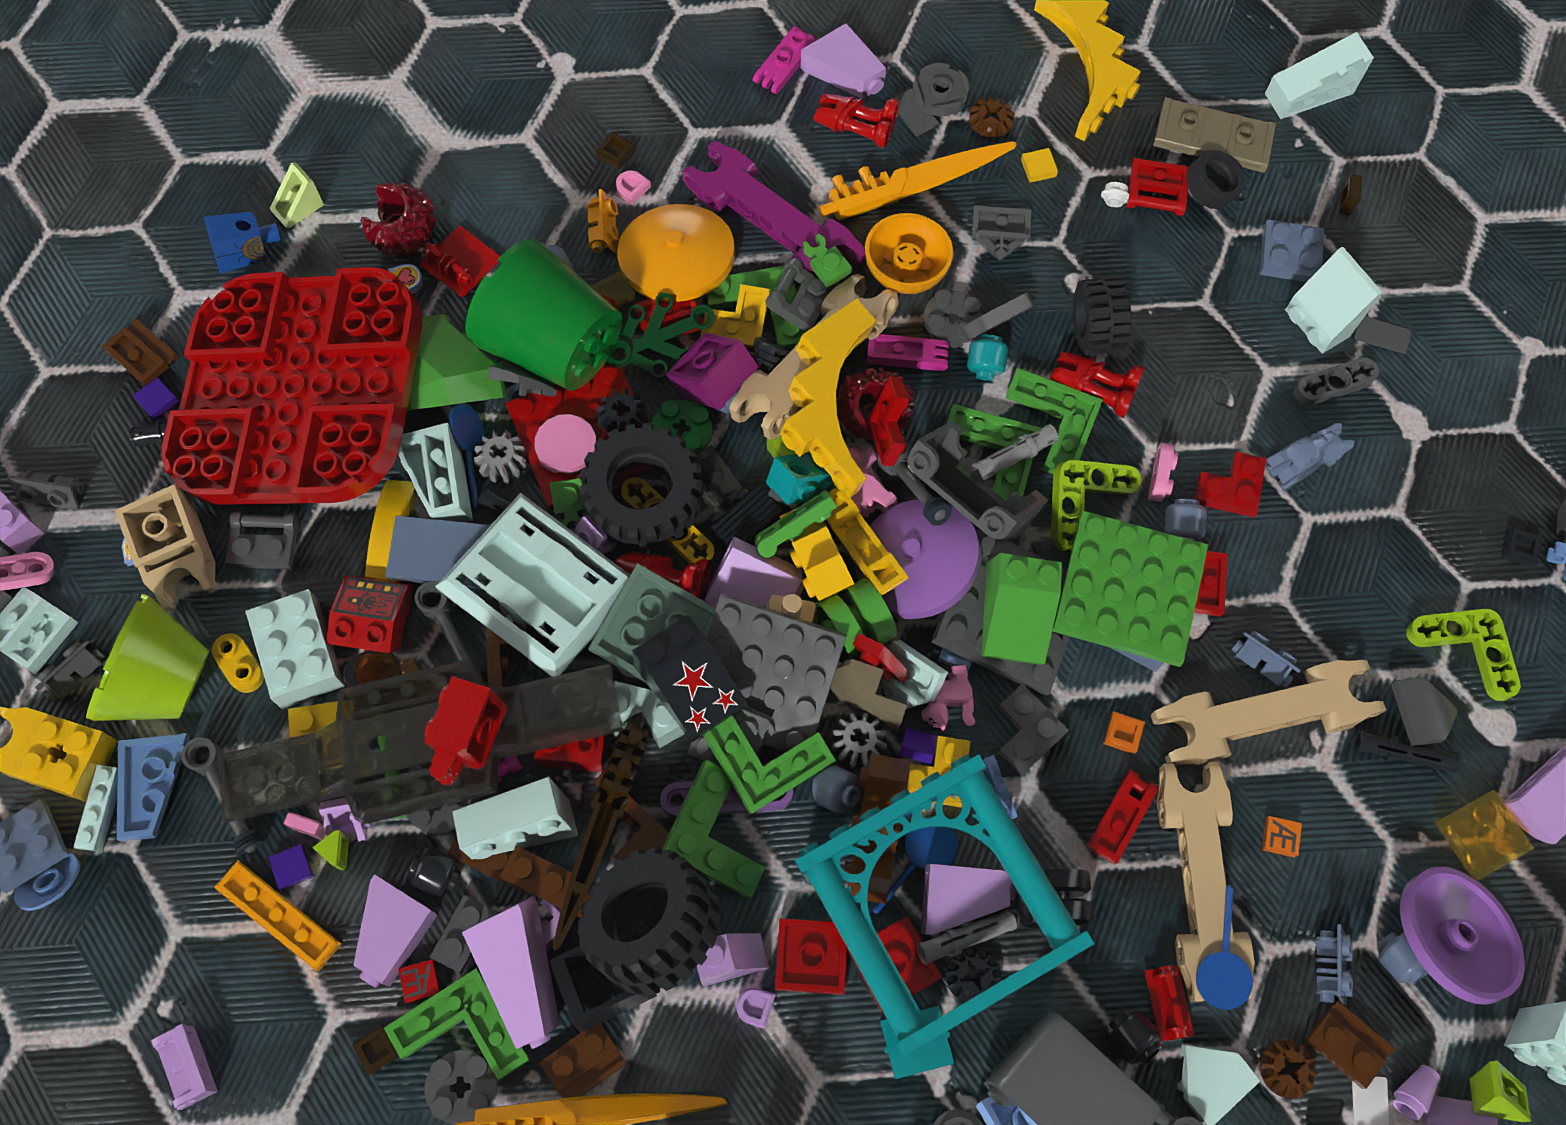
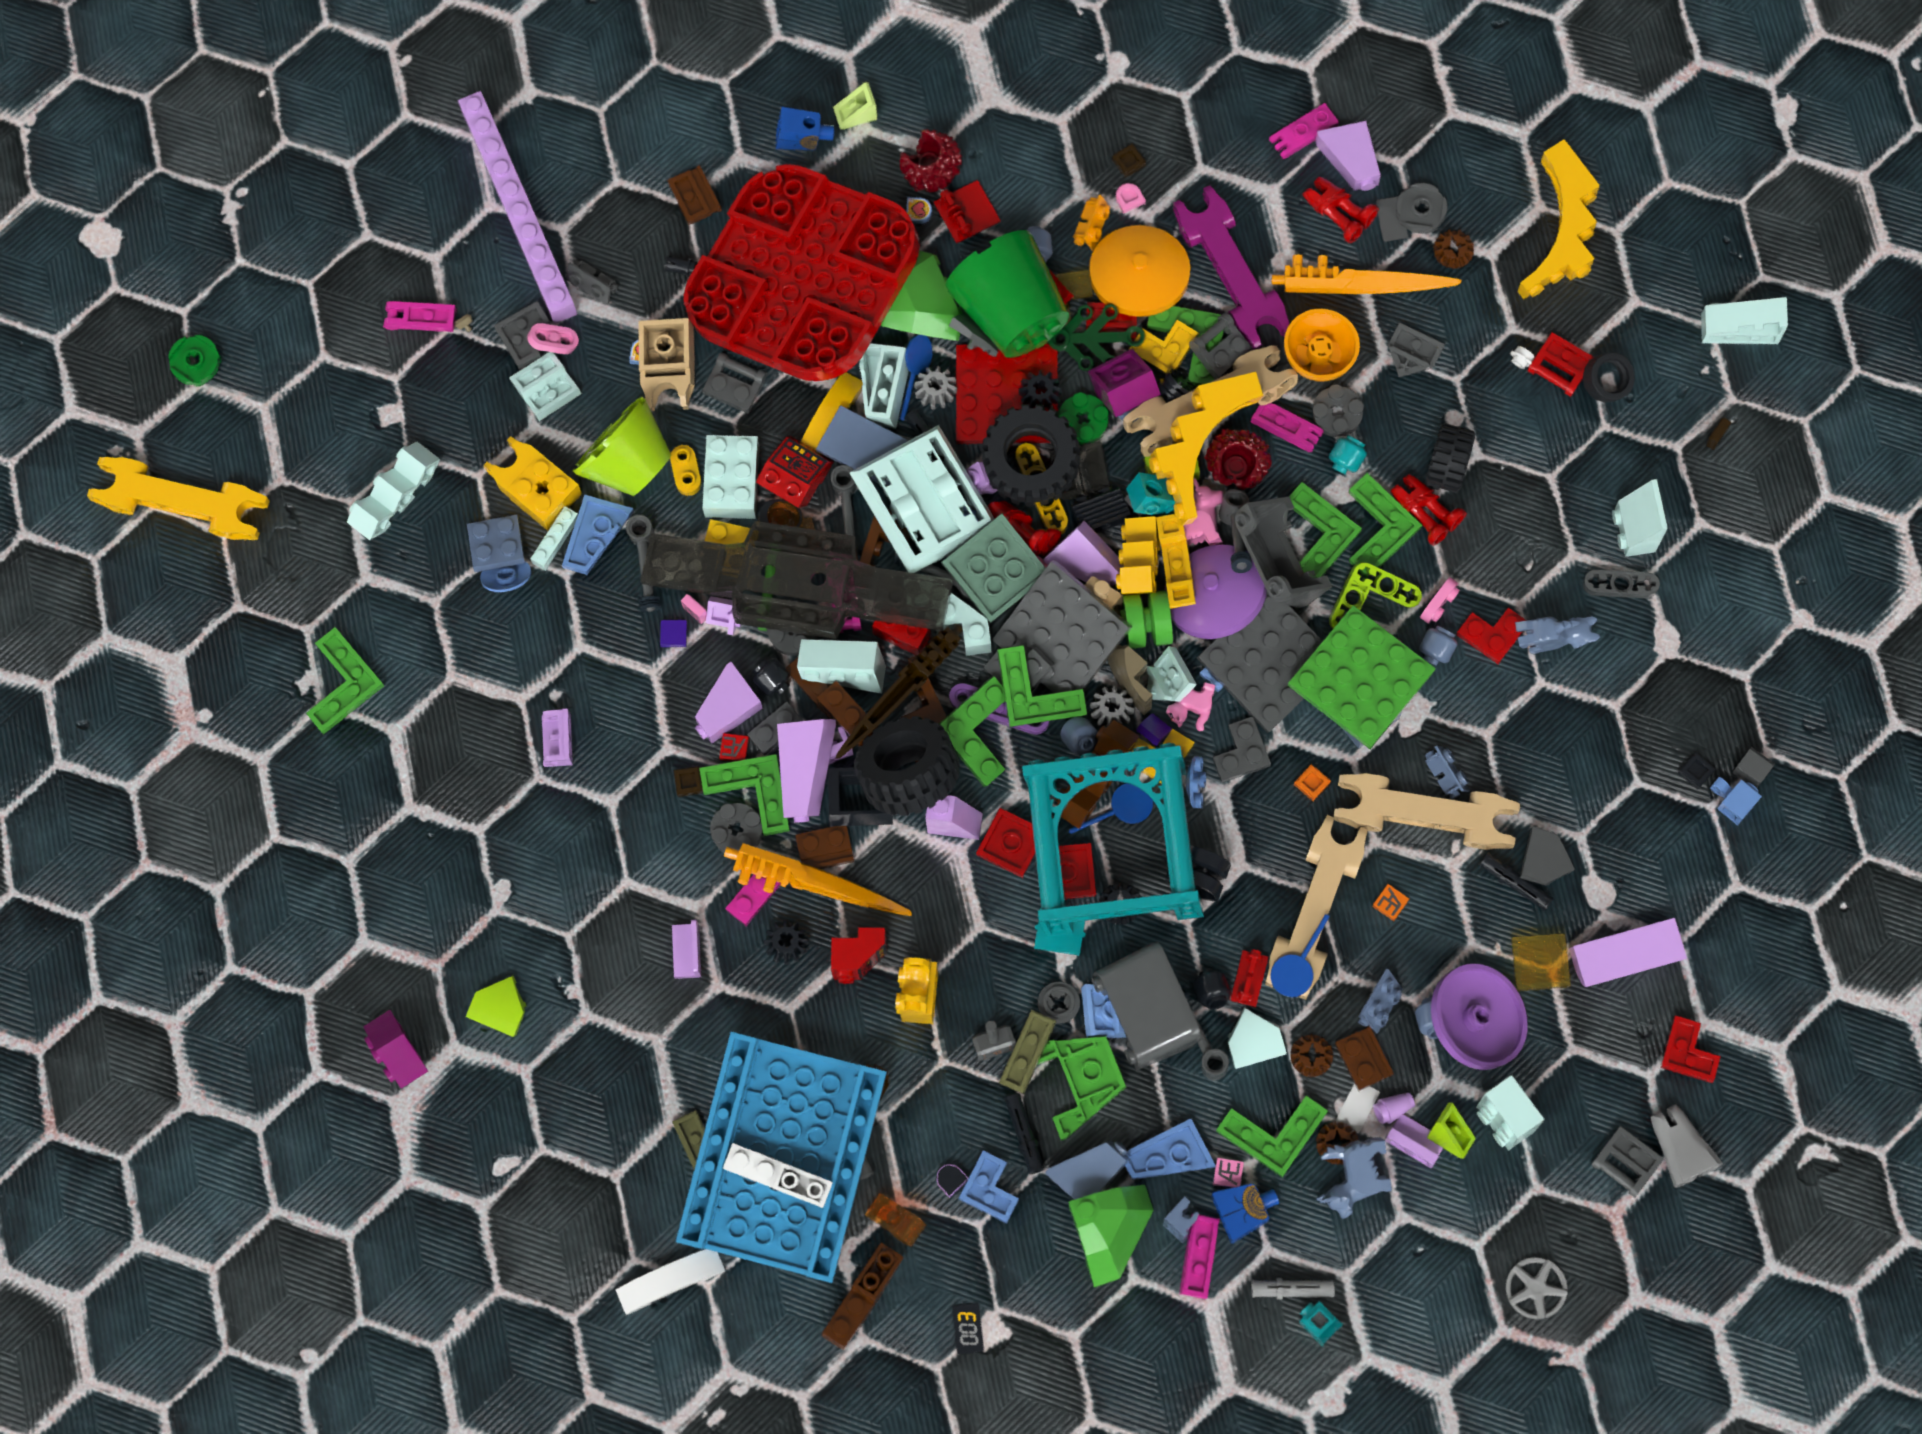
camera: 30 degrees right, 5 degrees up
dark grey hinge [35,641,105,703] -> none
dark purple tile [133,377,179,420] -> none
light orange tile [214,860,342,972] -> none
lime slope [312,830,349,870] -> none
red hinge [424,676,508,786] -> none
bright pink tile [535,414,597,474] -> none
bright green plate [549,478,586,527] -> none
black slope [632,615,747,742] -> none
lavender tile [736,988,776,1030] -> none
bright green plate [755,490,837,558] -> none
bright green plate [803,234,852,288] -> none
red plate [852,634,910,684] -> none
red plate [867,376,909,467] -> none
light grey pin [916,909,1017,965] -> none
lavender slope [921,864,1015,935] -> none
dark grey beam [962,292,1035,341] -> none
light grey pin [972,424,1059,482] -> none
bright green slope [981,553,1062,665] -> none
yellow tile [1021,148,1058,183] -> none
red plate [1086,769,1160,865] -> none
dark tan container [1153,97,1276,173] -> none
red plate [1194,551,1228,617] -> none
sand blue plate [1259,219,1325,282] -> none
dark grey sticker [1354,316,1411,354] -> none
lime beam [1406,609,1521,701] -> none

